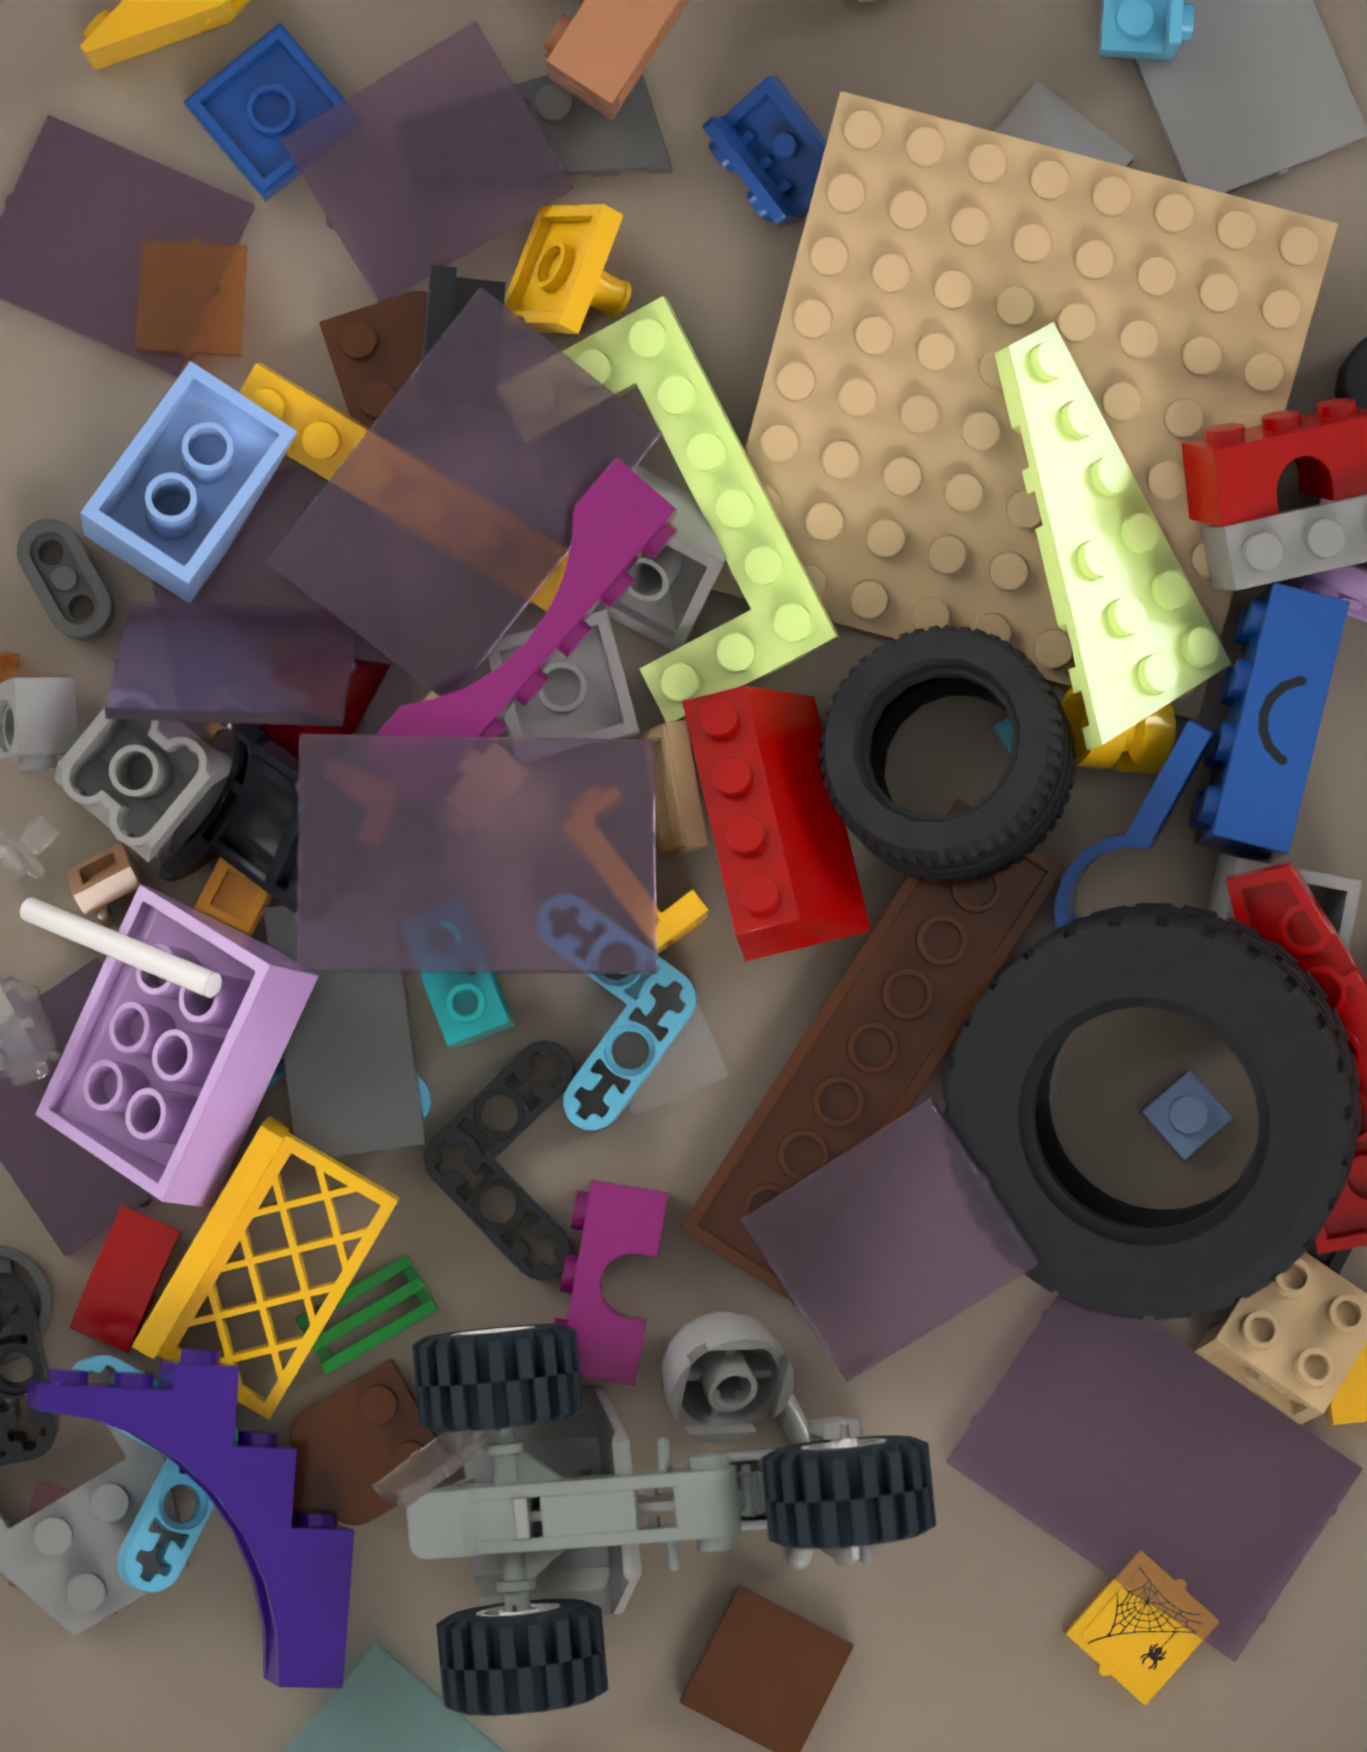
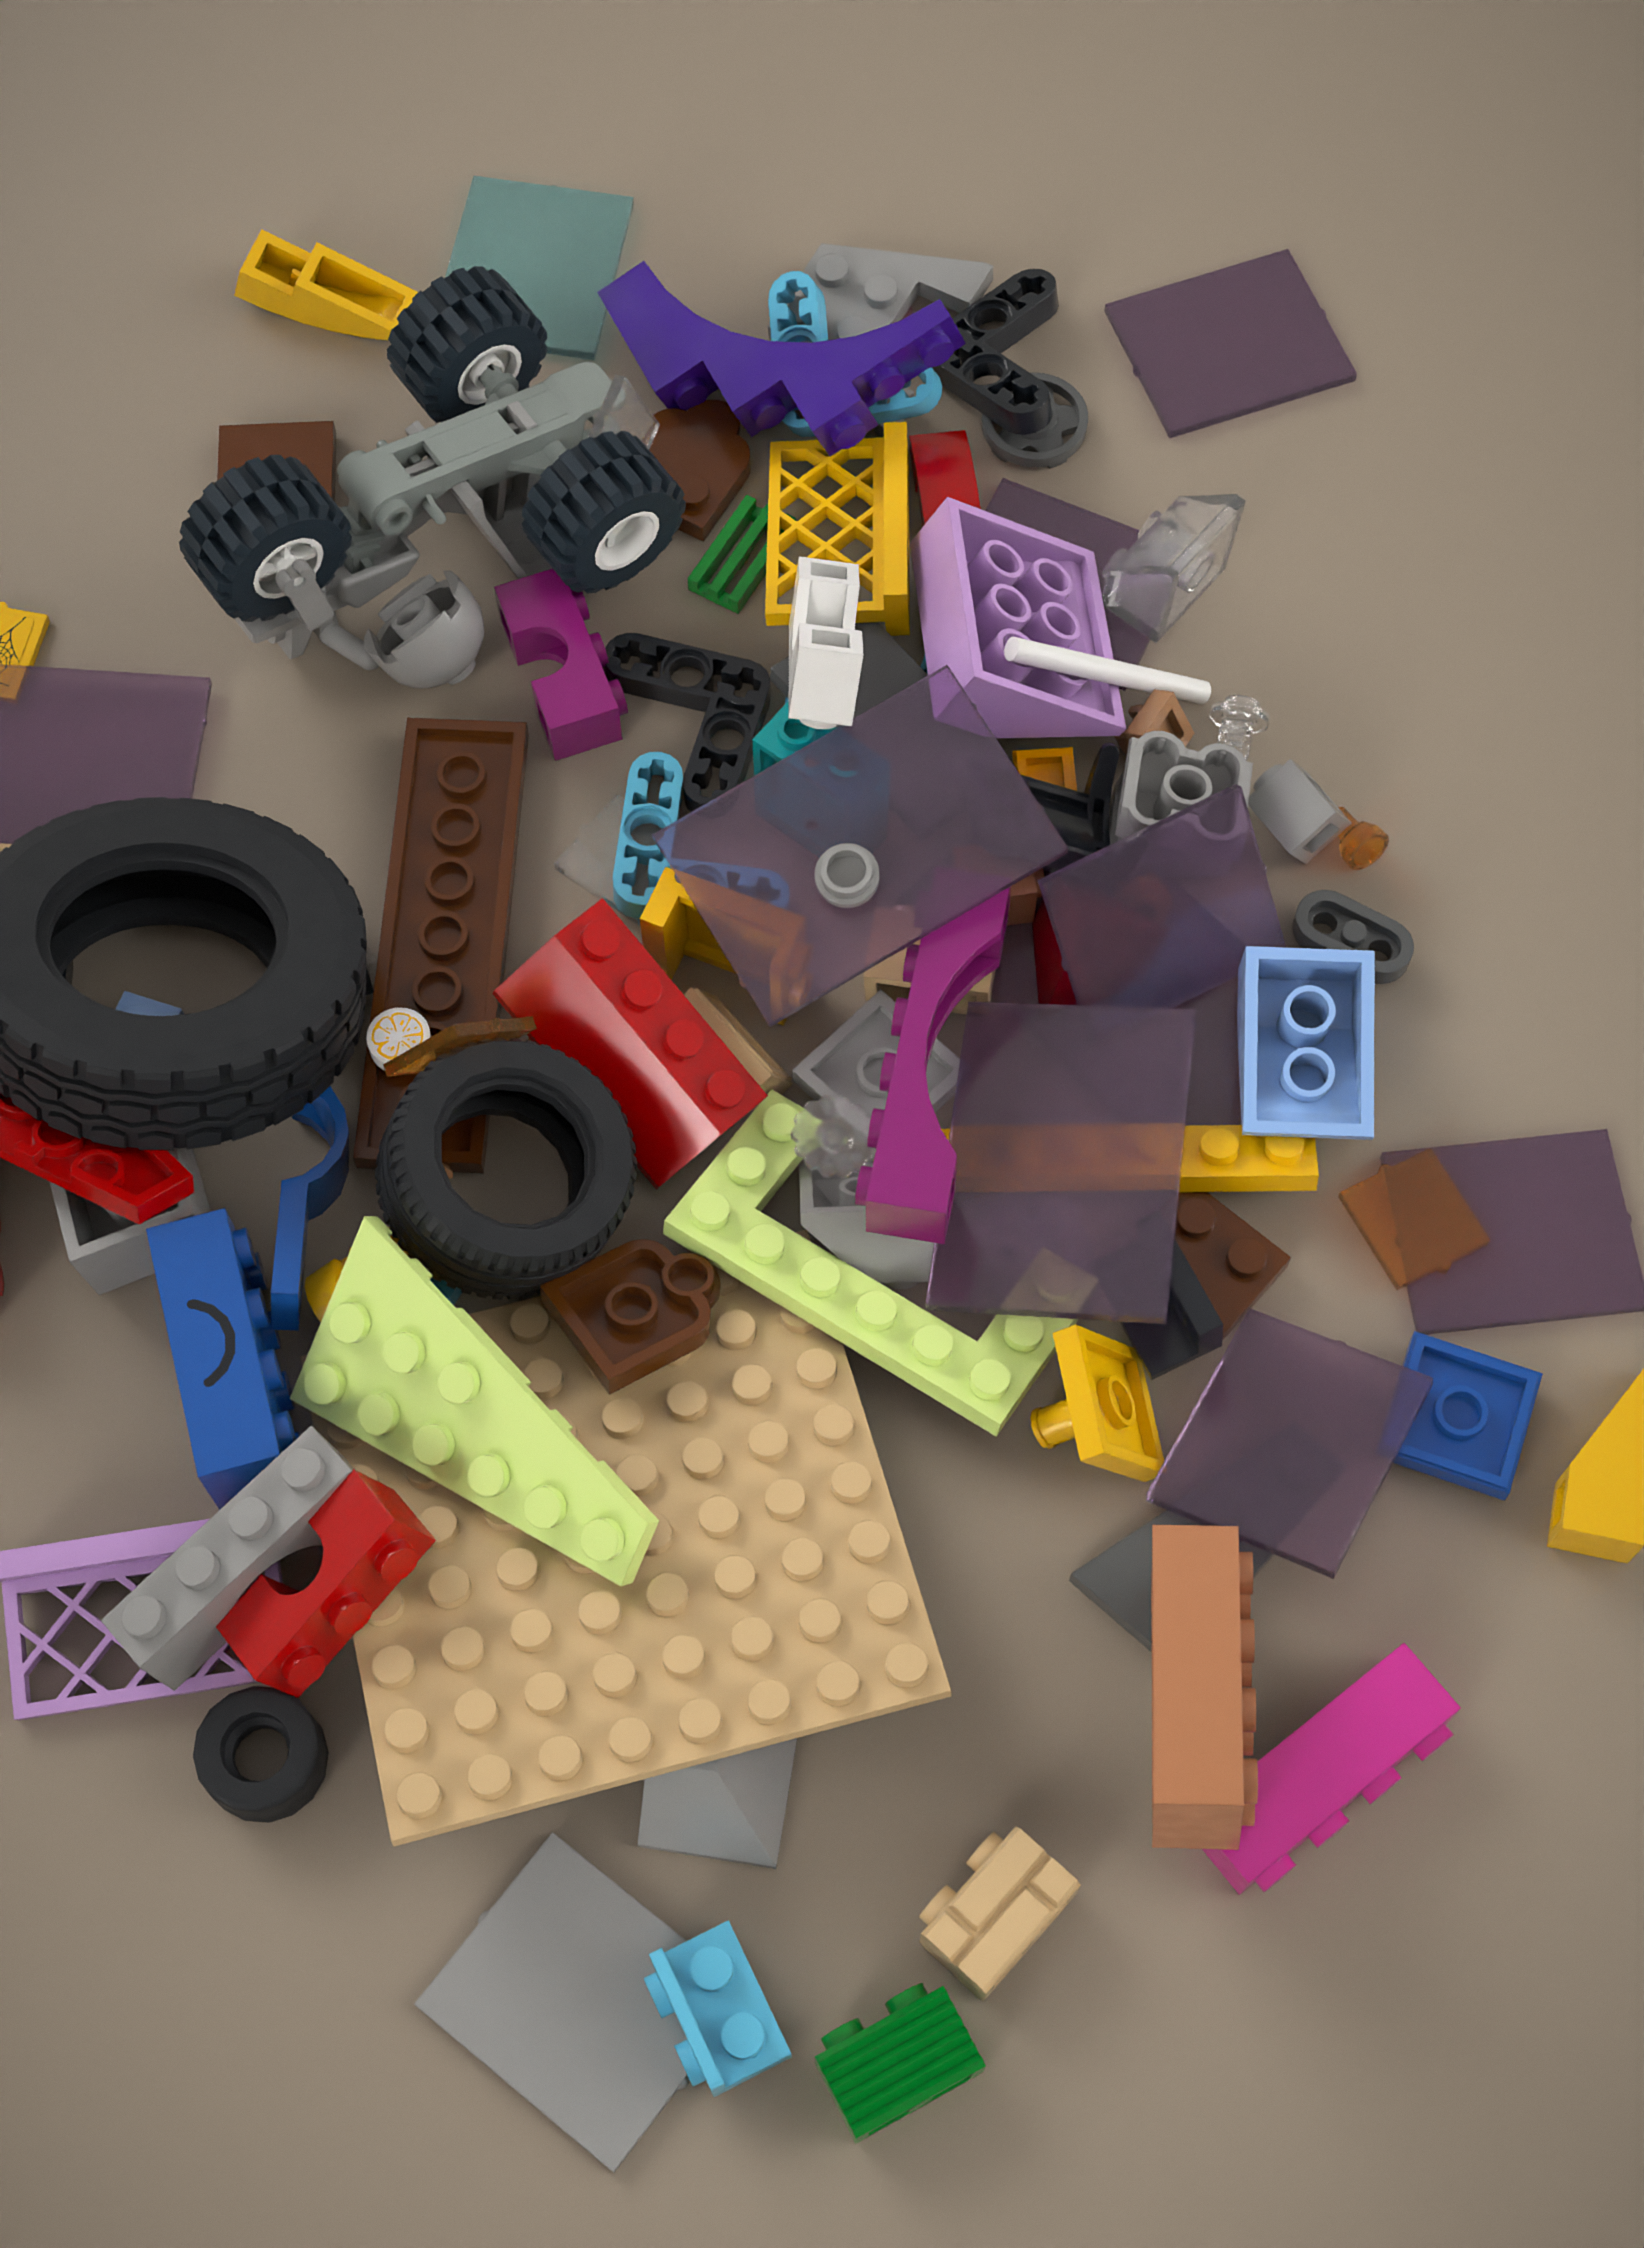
camera: 150 degrees right, 20 degrees down
blue bracket [702,75,827,225] -> none
clear purple piece [740,1097,1040,1382] -> none
none -> white tile [366,1008,433,1074]
none -> clear orange piece [383,1016,537,1077]
none -> reddish brown plate [540,1239,721,1395]
none -> white arch [788,556,863,729]
none -> clear piece [790,1095,876,1179]
none -> light grey plate [815,843,880,908]

